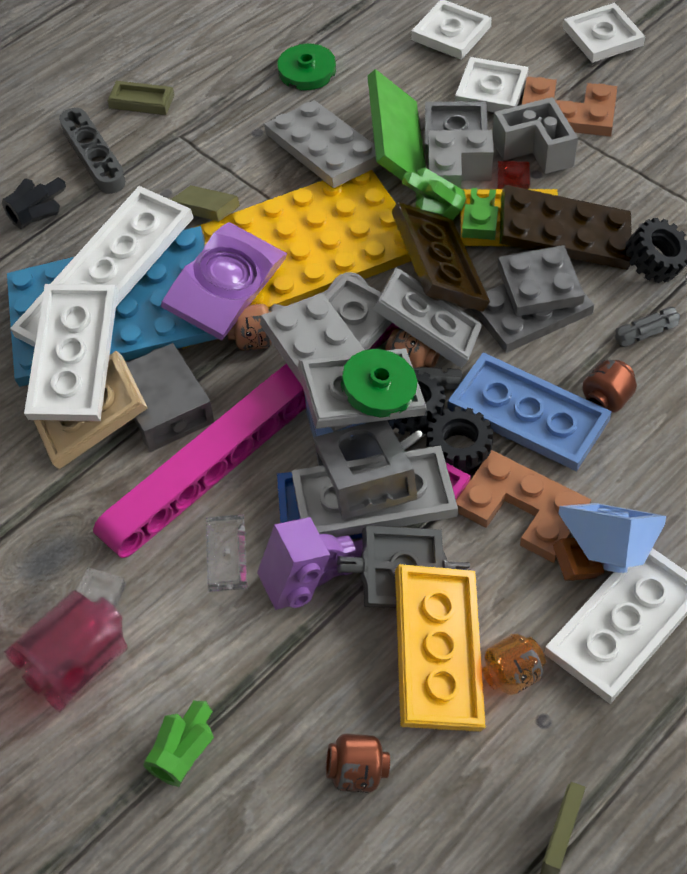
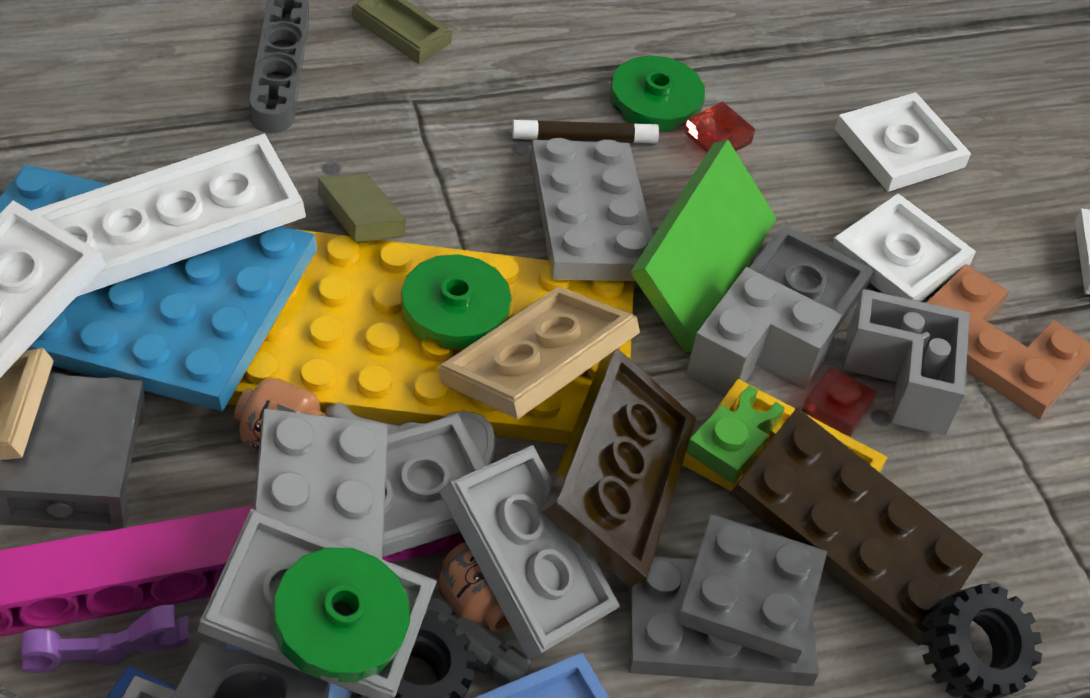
camera: 20 degrees right, 5 degrees down
black rock [1,177,66,229] -> none
medium lavender slope [161,222,287,340] -> none
bright green rock [402,168,466,220] -> none
none -> medium lavender piece [21,605,189,673]
none -> green plate [401,254,512,350]
none -> tan tile [438,286,640,419]
none -> dark brown bar [512,120,659,144]
none -> clear red plate [685,101,756,153]

